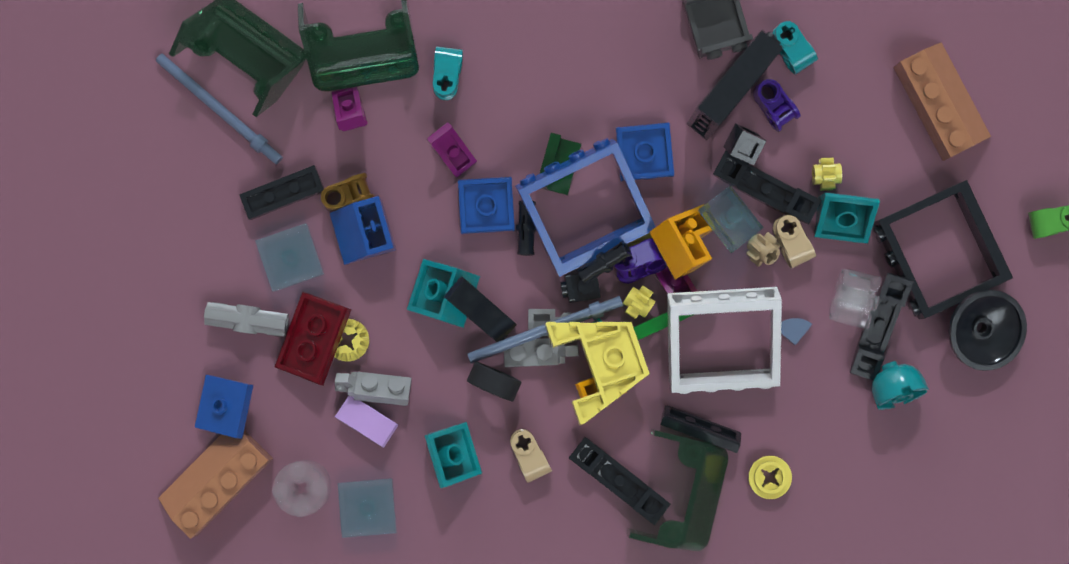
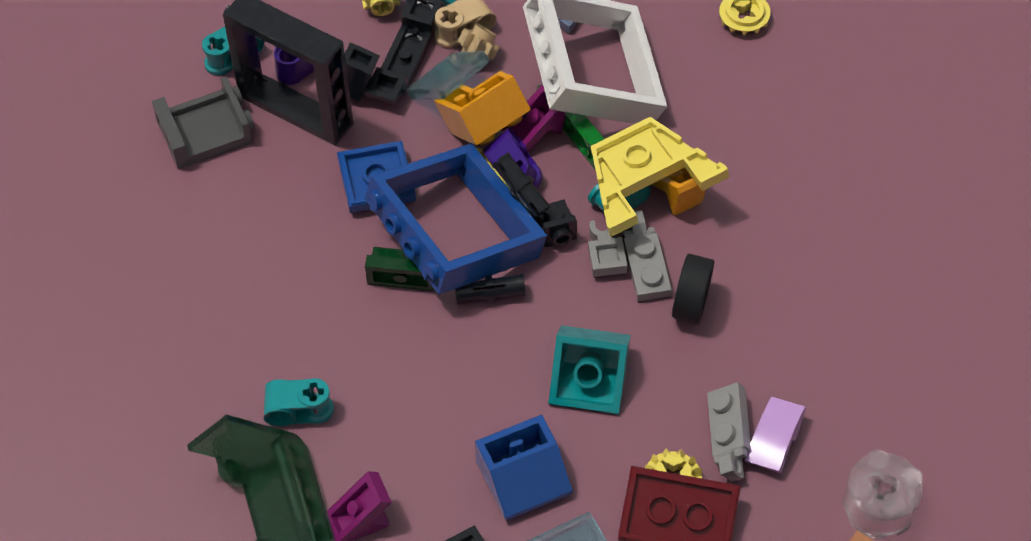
camera: 95 degrees left, 30 degrees down
pearl gold piece [321,173,375,212] -> none
clear light blue plate [338,478,397,538] -> none
teal slope [425,422,482,489] -> none
magenta slope [427,122,477,178] -> none
black tile [444,276,517,342] -> none
blue plate [458,177,515,234] -> none
sand blue bar [467,296,623,363] -> none
tan piece [510,429,552,483] -> none
black slope [569,437,671,526] -> none
light yellow gear [623,286,656,319] -> none
clear green windscreen [626,429,729,551] -> none
black tile [660,405,741,453] -> none

